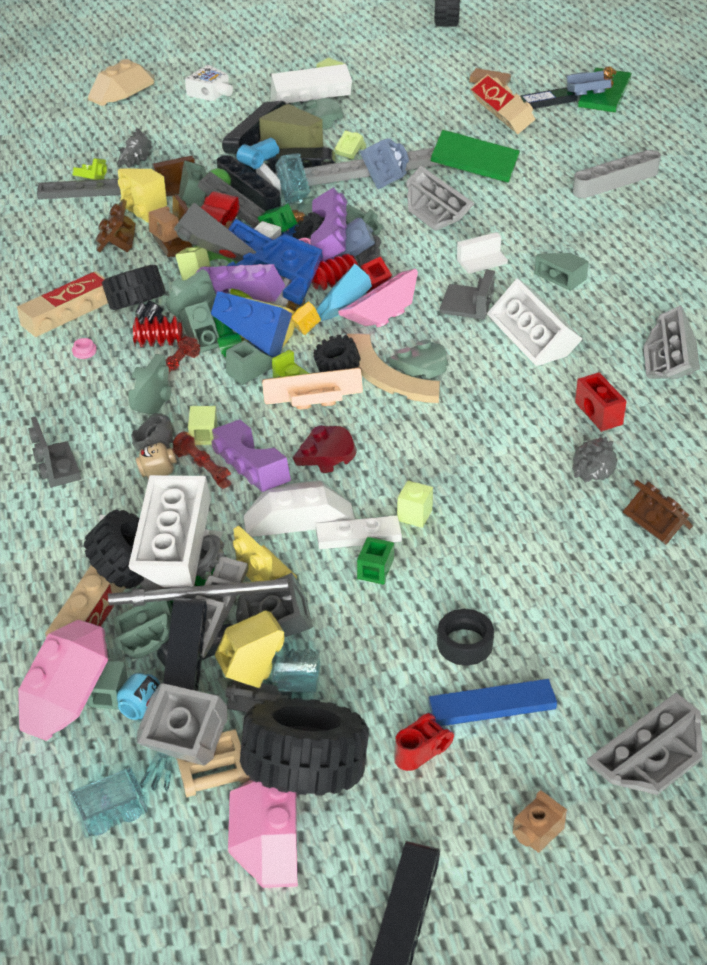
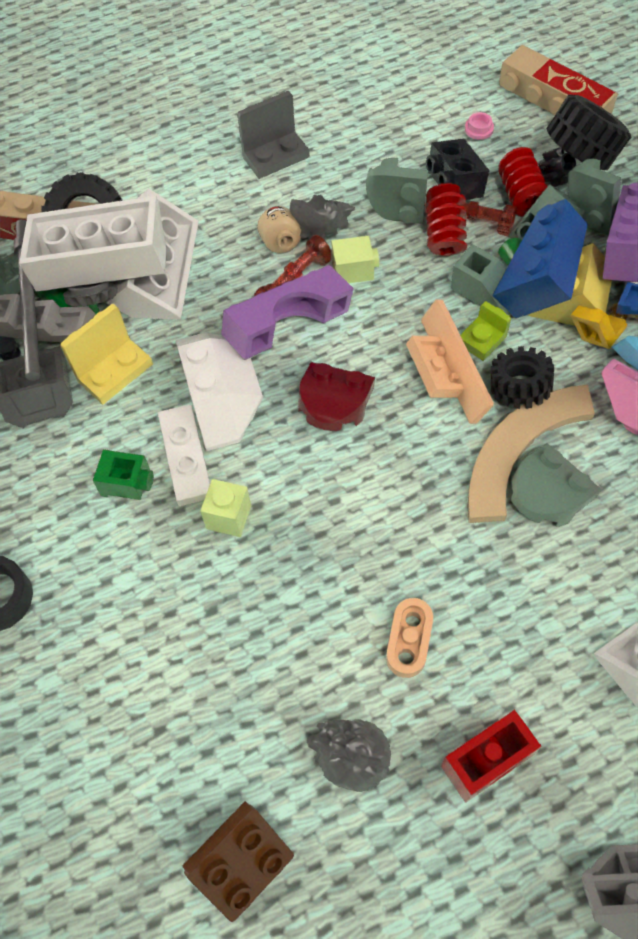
camera: 85 degrees right, 20 degrees up
none -> light nougat plate [386,598,433,678]
none -> black brick [426,138,490,200]
none -> red piece [426,183,467,256]

